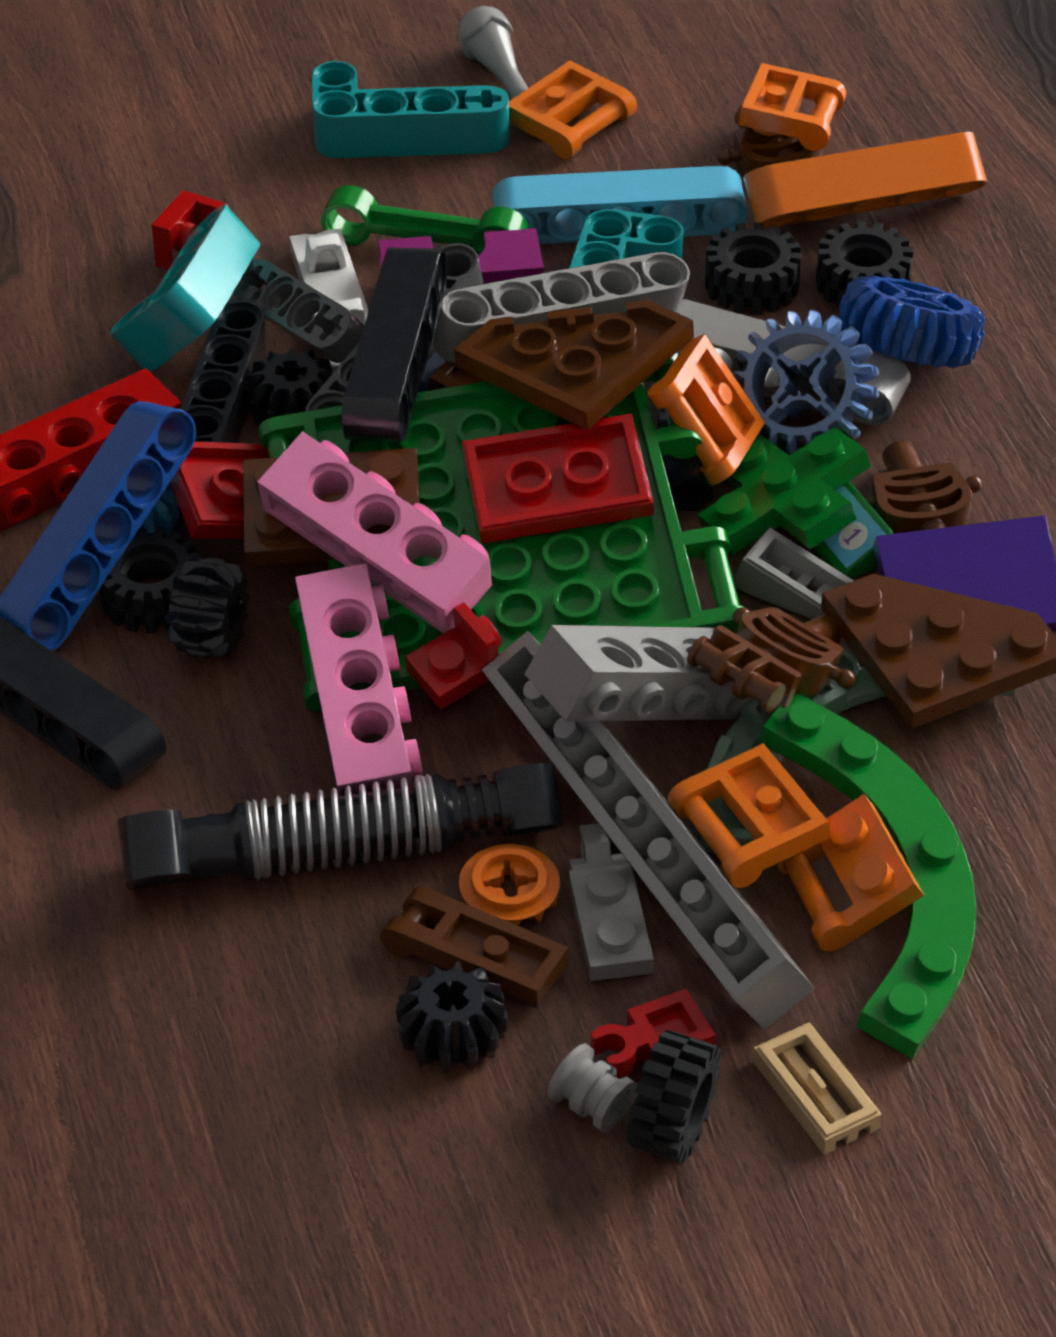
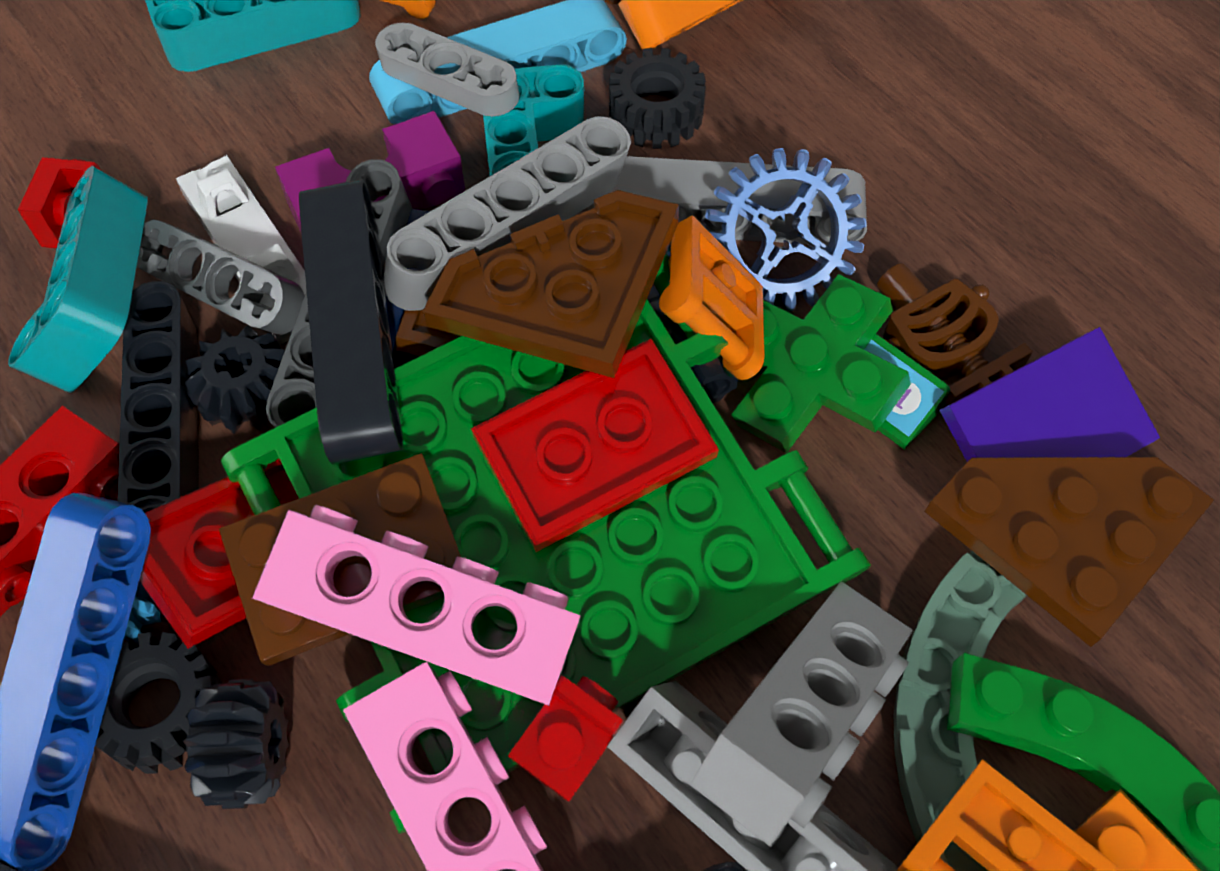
camera: 20 degrees left, 15 degrees up
green piece [321,185,530,255] -> none
reddish brown torso [687,607,855,712] -> none
light grey slope [734,528,854,619] -> none
black tyre [816,221,914,308] -> none
blue gear [838,275,986,368] -> none
none -> light grey beam [375,23,519,116]

